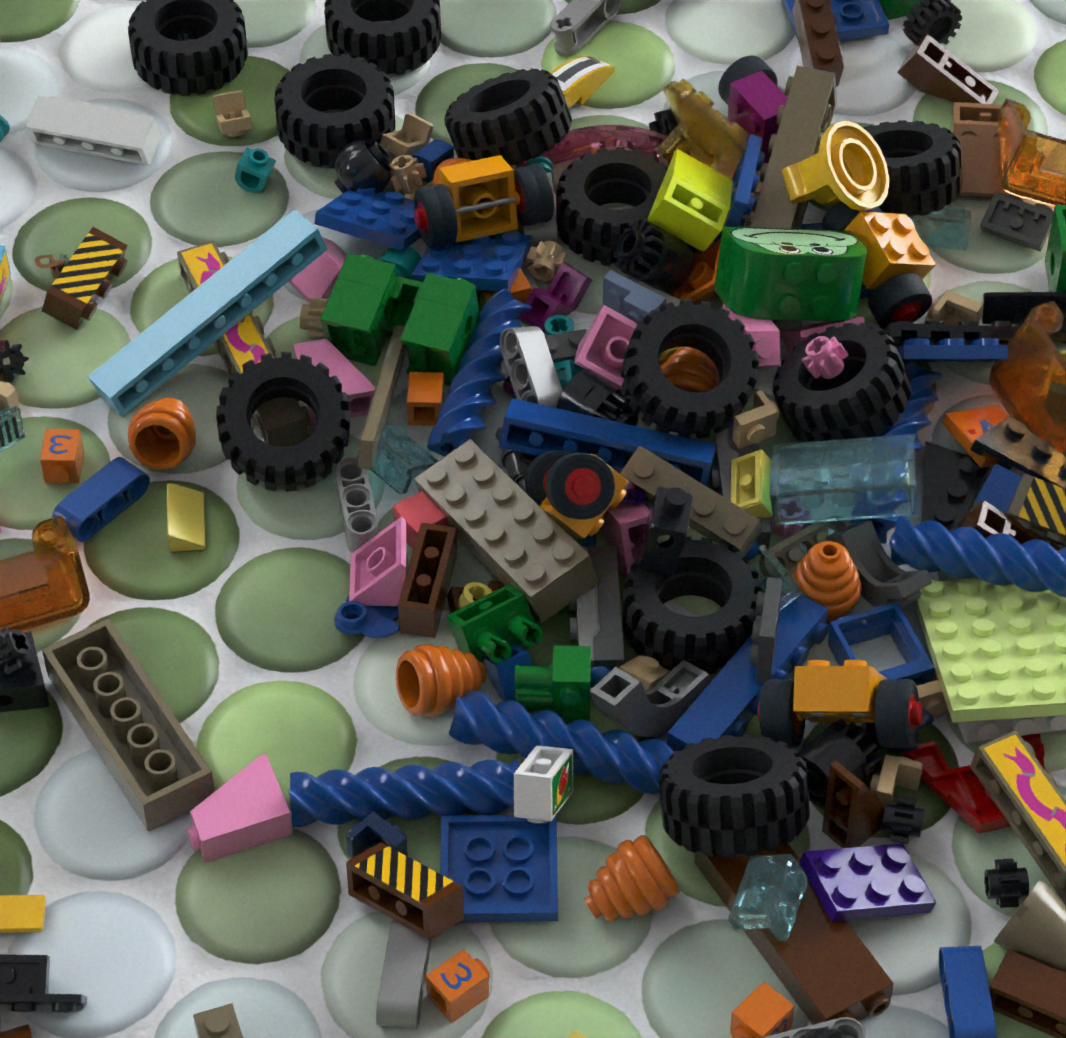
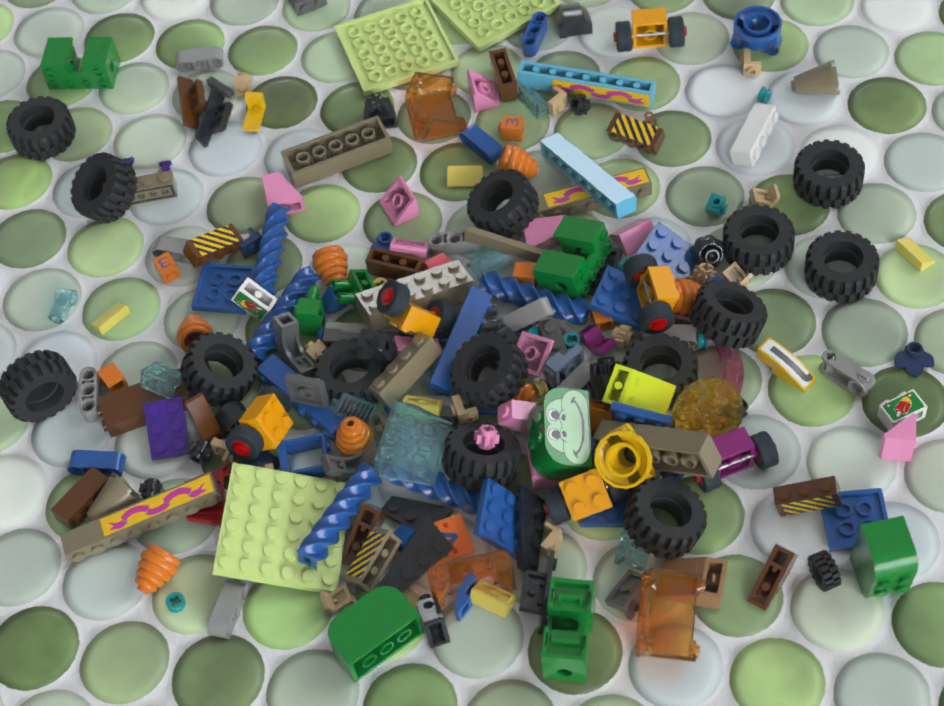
camera: 105 degrees right, 5 degrees up
none -> bright pink slope [379,176,419,226]

